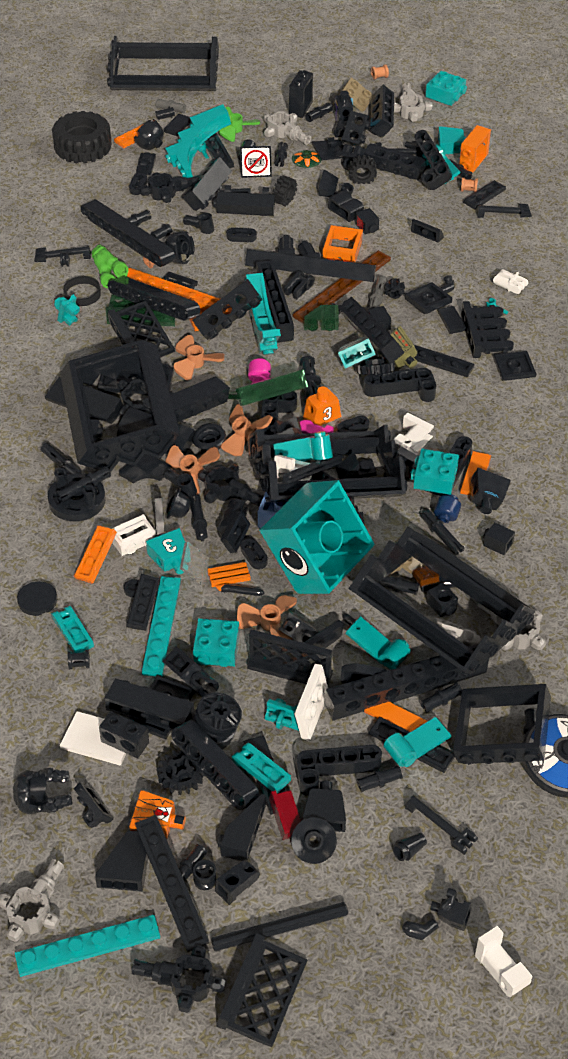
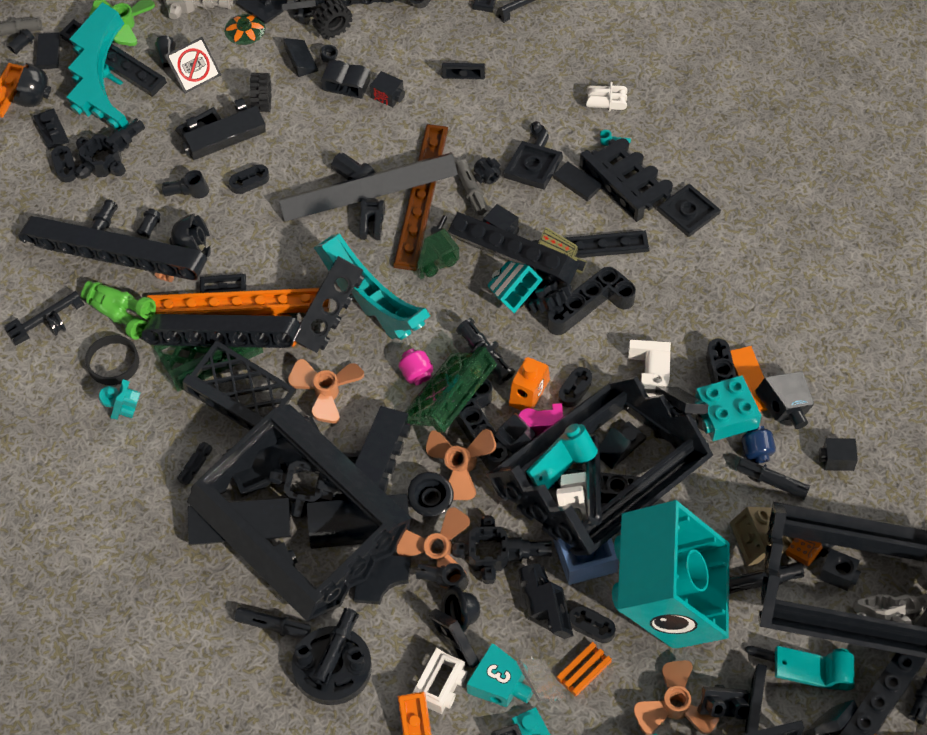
camera: 30 degrees left, 10 degrees up
brick [183,157,231,211] -> none
black axle [189,495,208,542] -> none
black piece [216,584,265,596] -> none
black brick [256,260,294,343] -> none
black pin [274,142,288,167] -> none
black piece [278,235,295,255] -> none
orange window [323,225,363,263] -> none

